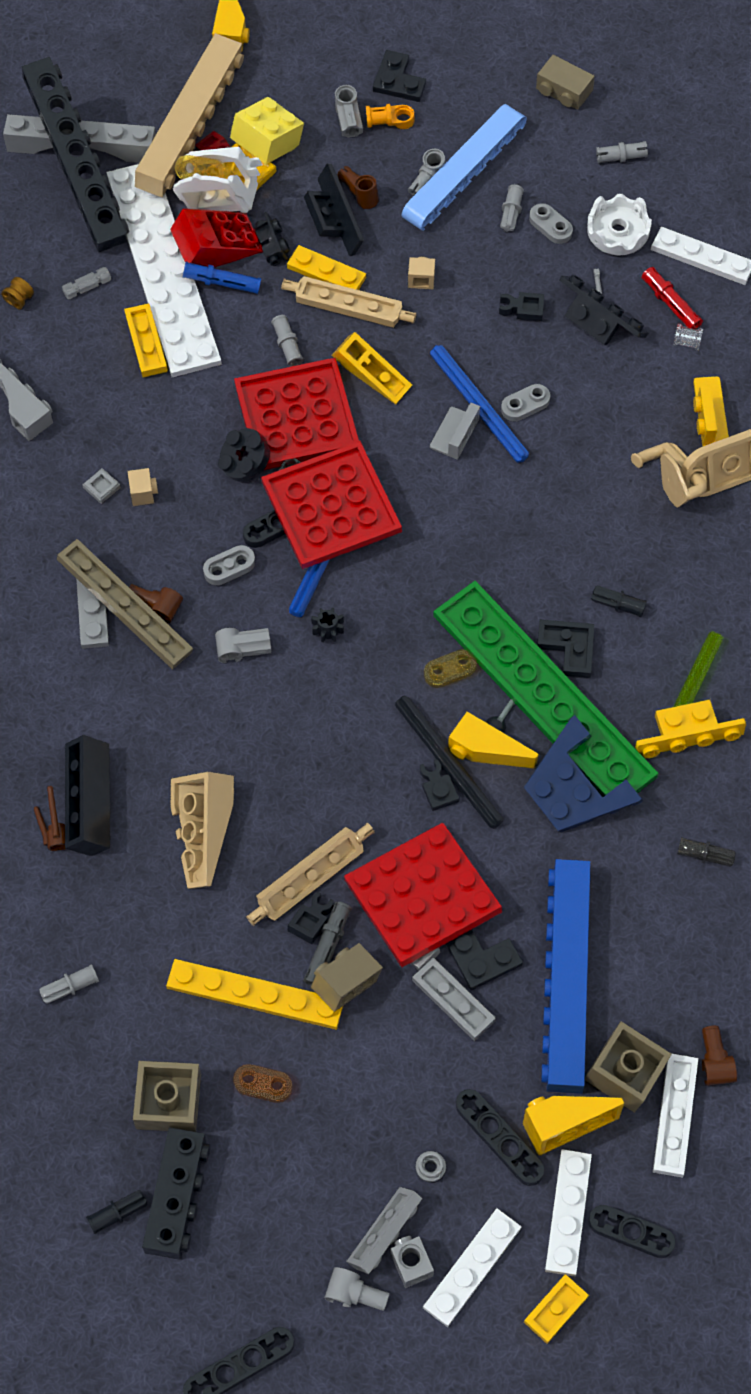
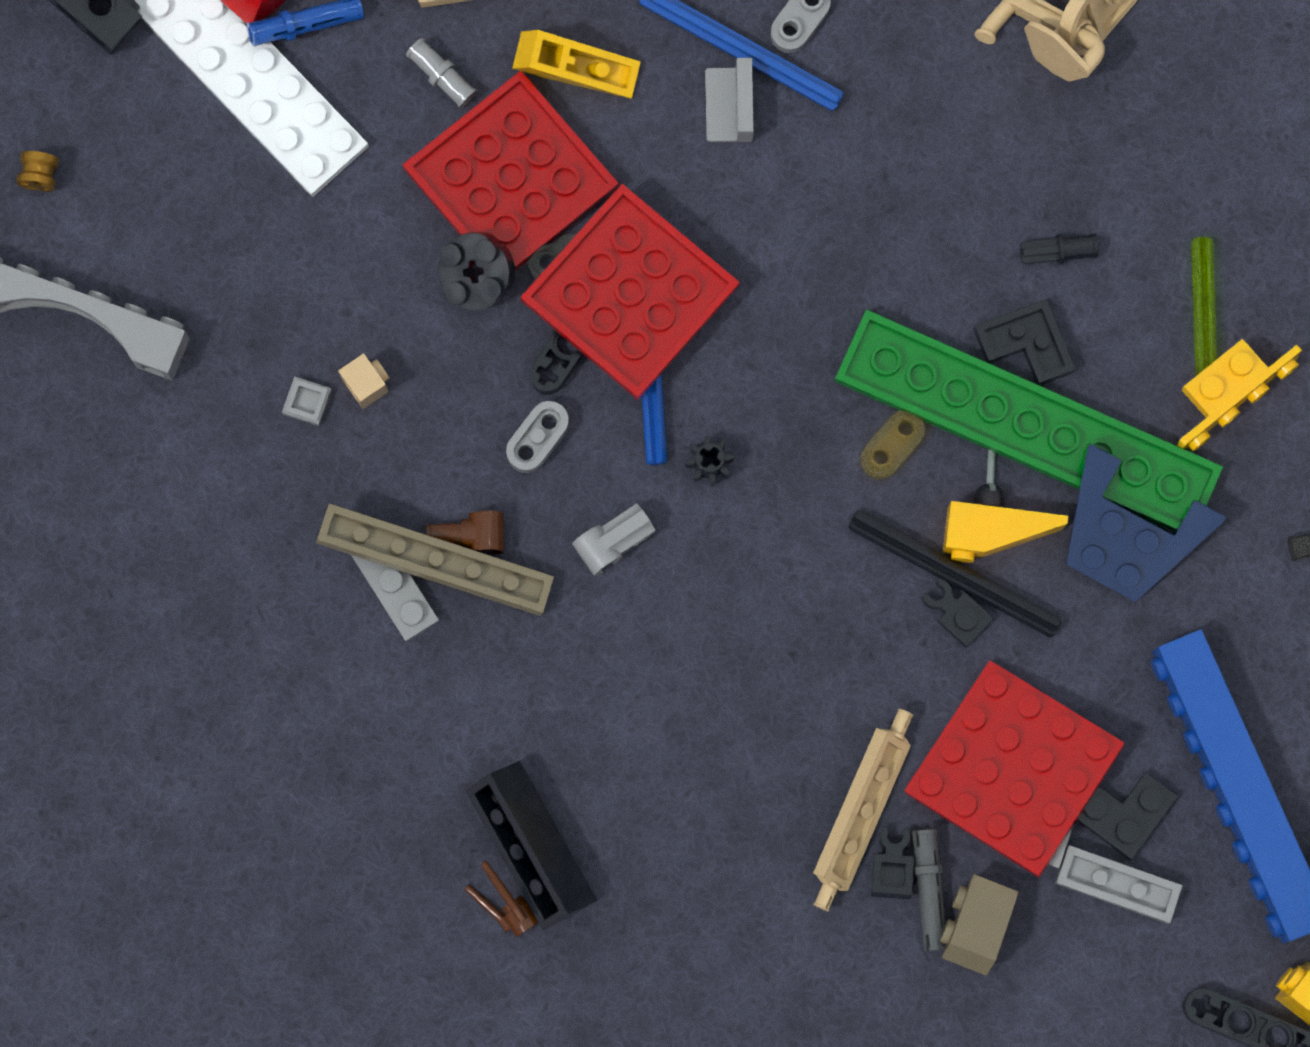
camera: 30 degrees left, 15 degrees up
light grey axle [62,267,111,299] -> none
yellow plate [124,303,168,378] -> none
yellow plate [166,959,343,1030] -> none
tan wedge [171,772,234,889] -> none

